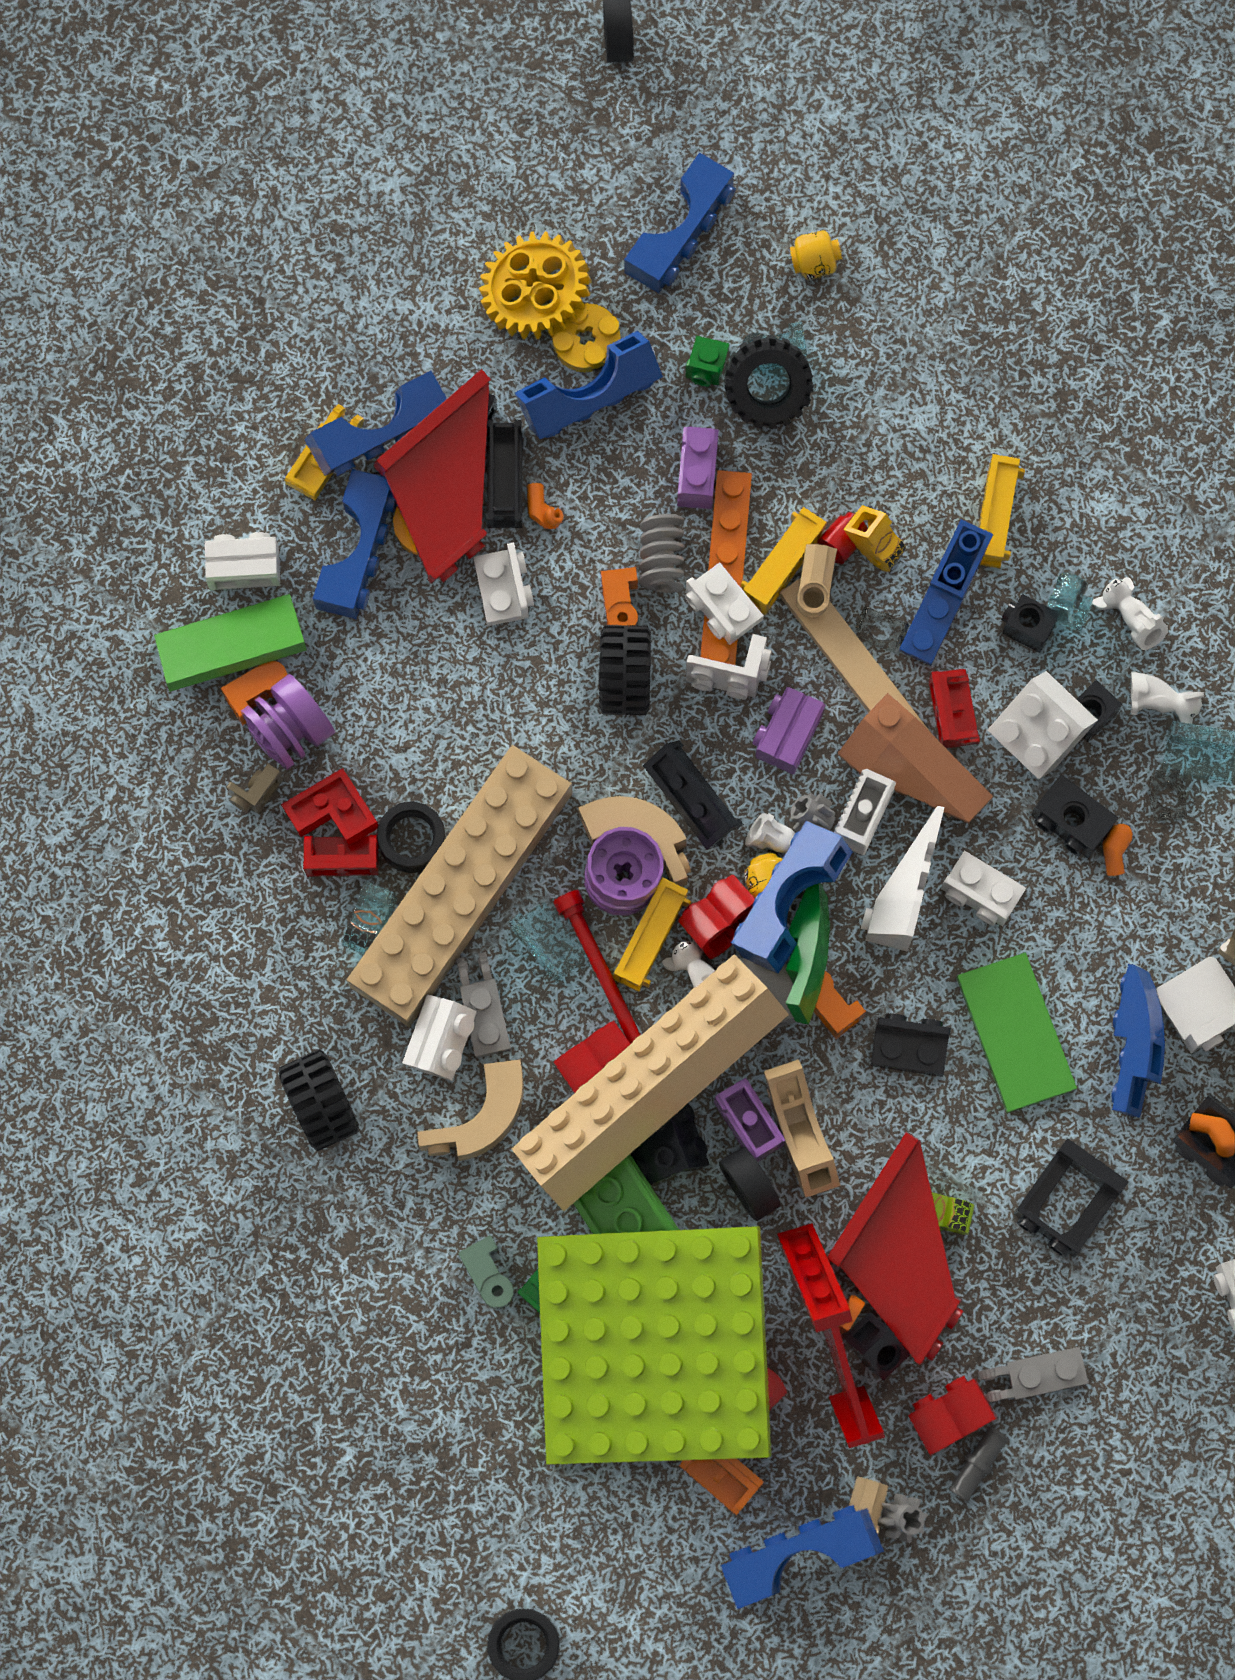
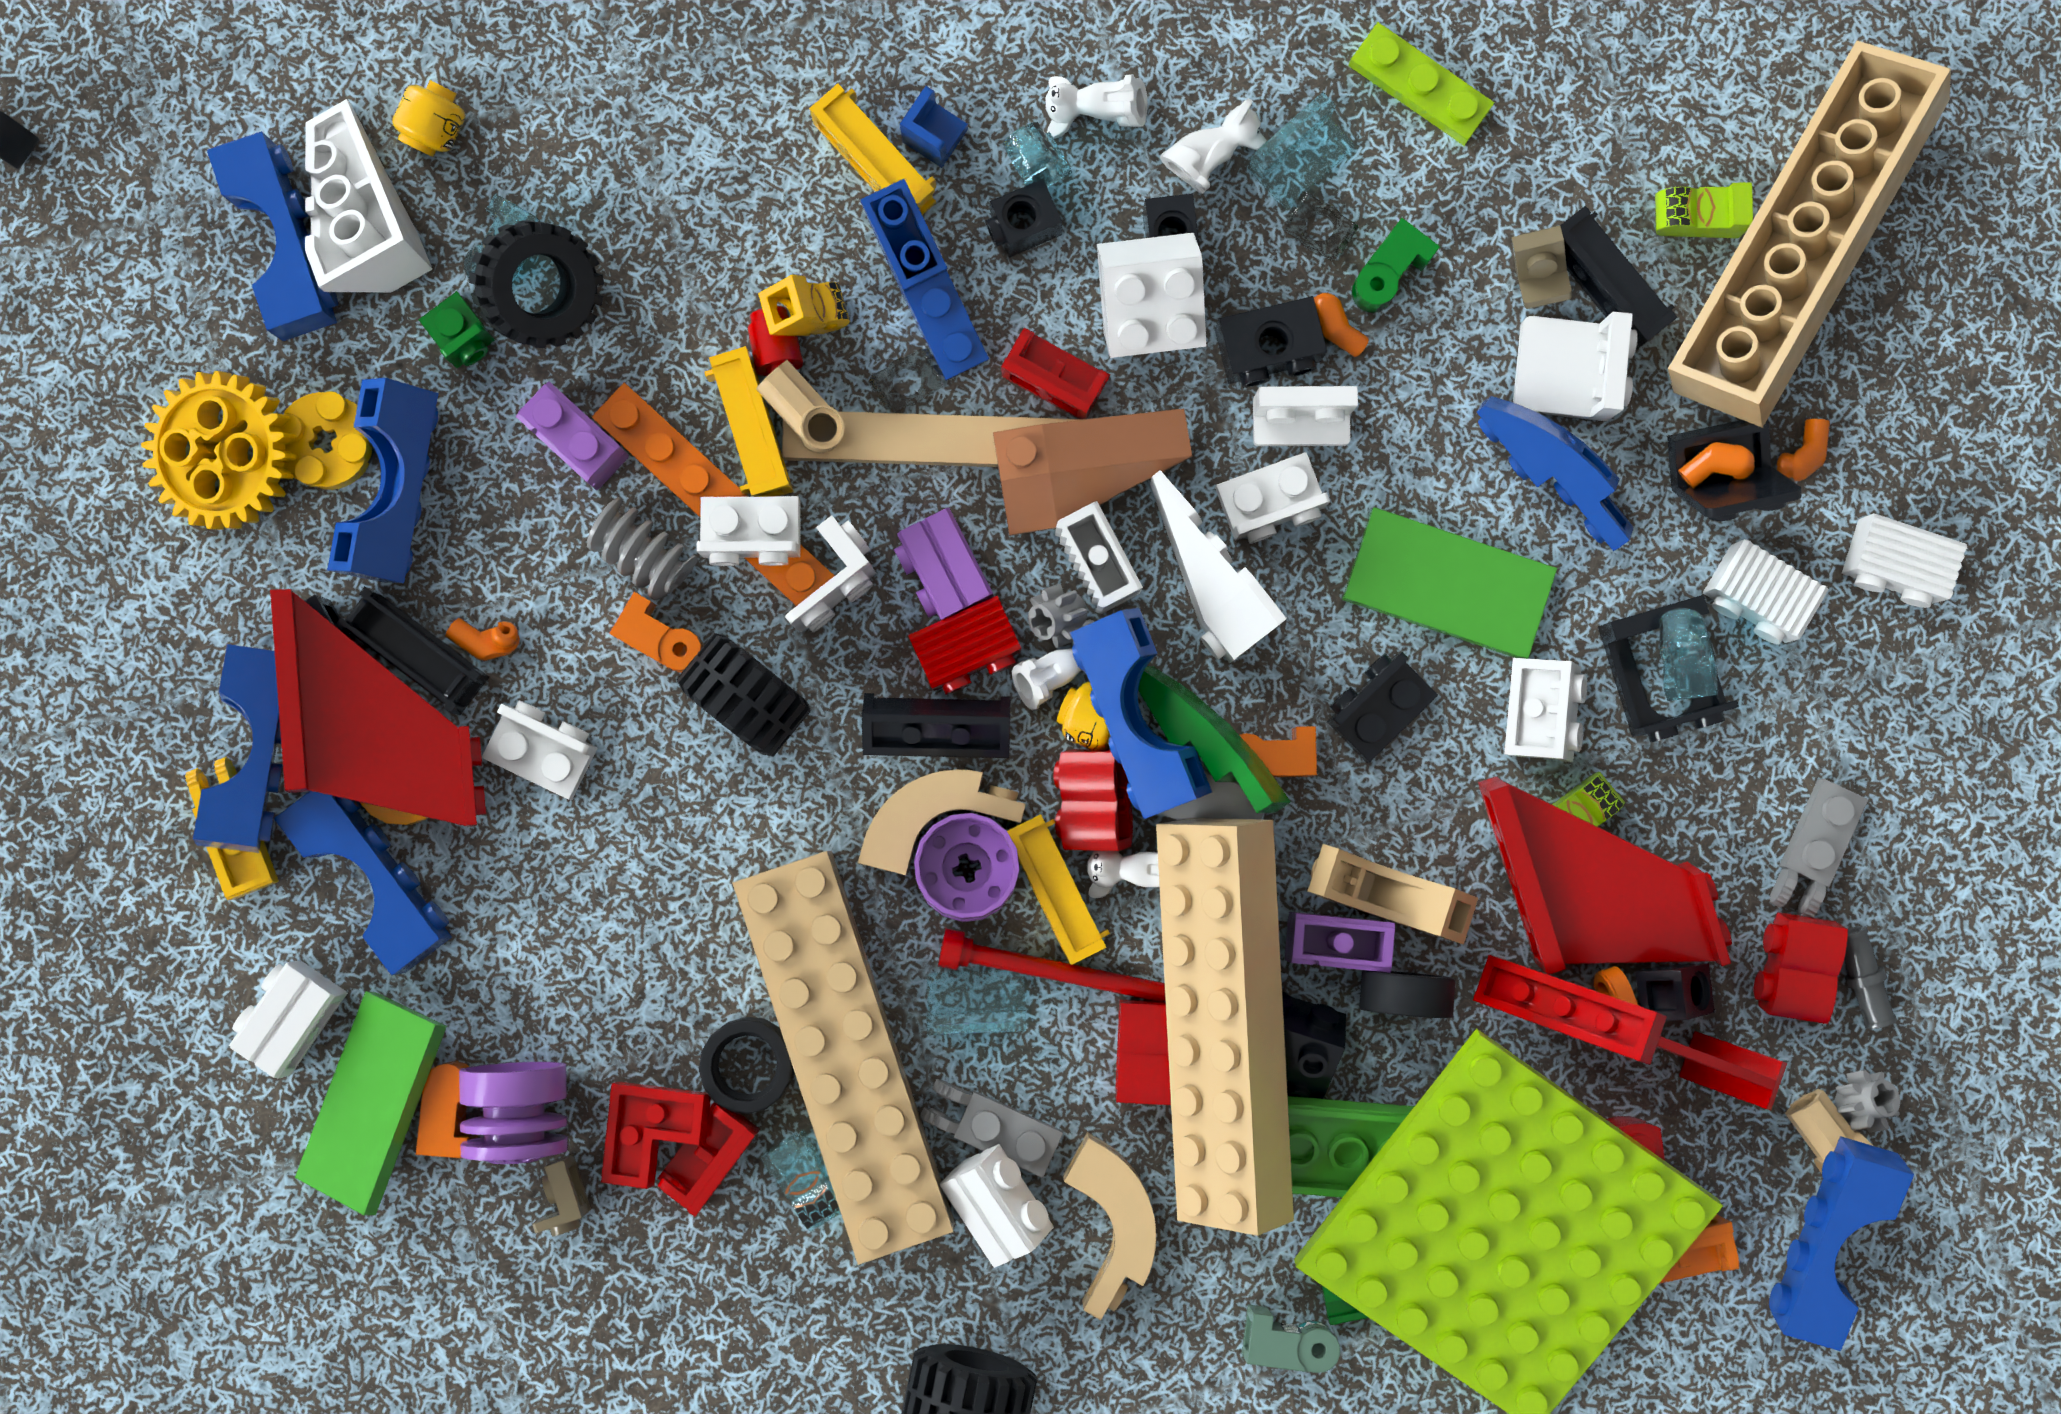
camera: 60 degrees left, 10 degrees up
none -> white wedge [305,99,432,293]
none -> blue panel [900,86,968,168]
none -> red brick [908,596,1021,695]
none -> white bracket [1253,386,1358,446]
none -> green leg [1351,218,1440,313]
none -> white bracket [1504,658,1588,762]
none -> clear light blue leg [1660,608,1718,701]
none -> white brick [1703,539,1829,645]

